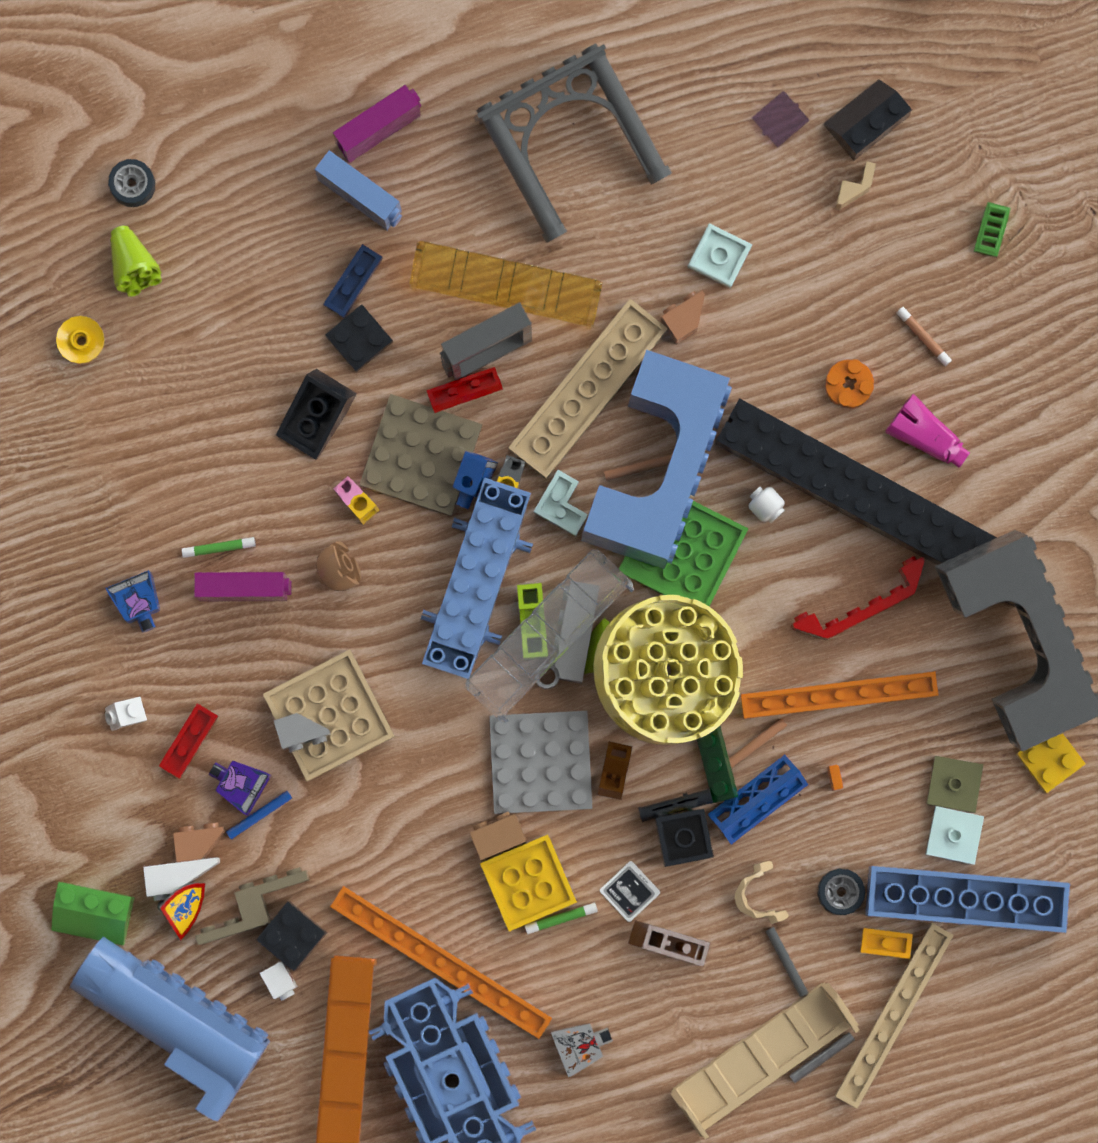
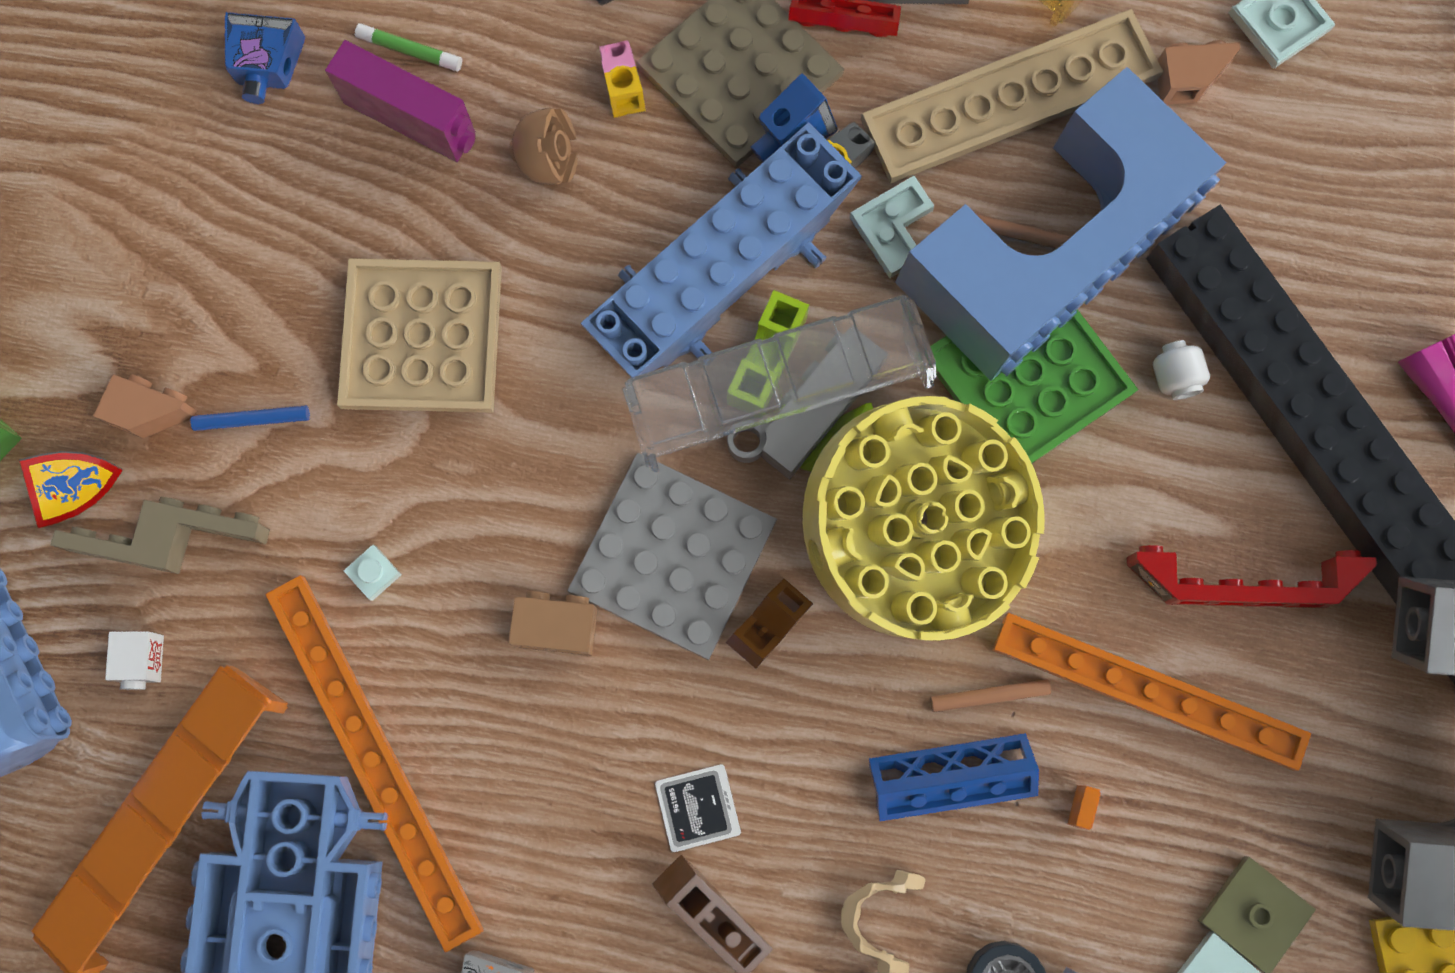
camera: 30 degrees right, 5 degrees down
white bracket [105,697,147,731] -> none
white slope [144,858,220,901] -> none
red plate [159,703,219,779] -> none
torso [209,761,272,816] -> none
black brick [256,901,328,971] -> none
light grey slope [274,713,331,753] -> none
yellow plate [480,834,577,931] -> none
bright green bar [525,903,598,934] -> none
black pin [638,788,713,822] -> none
black brick [655,809,714,867] -> none
dark green plate [697,726,739,803] -> none
orange plate [825,359,874,408] -> none
none -> light aqua plate [344,545,402,601]

